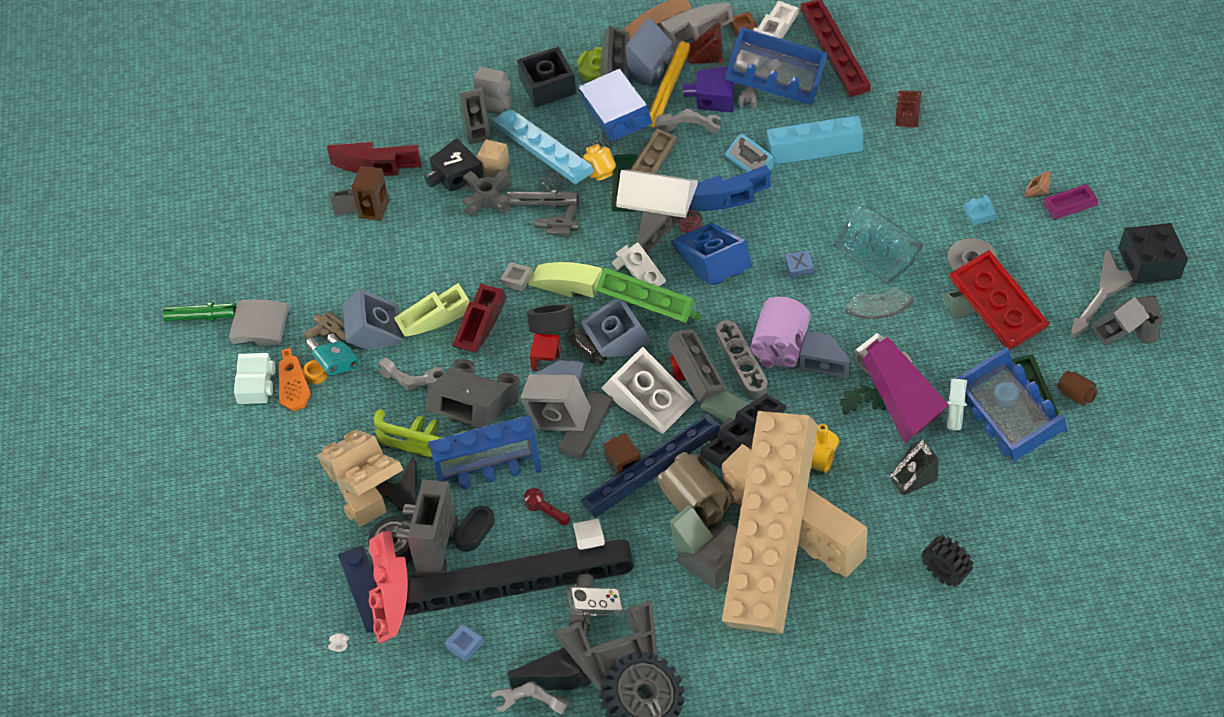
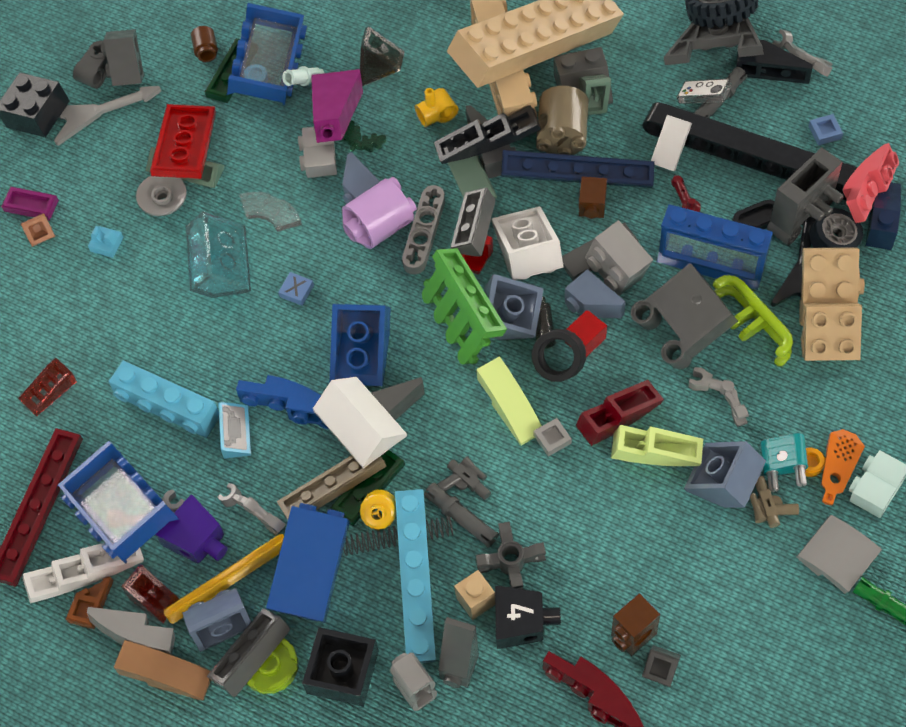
camera: 145 degrees left, 10 degrees up
white bracket [612,243,666,286] -> none

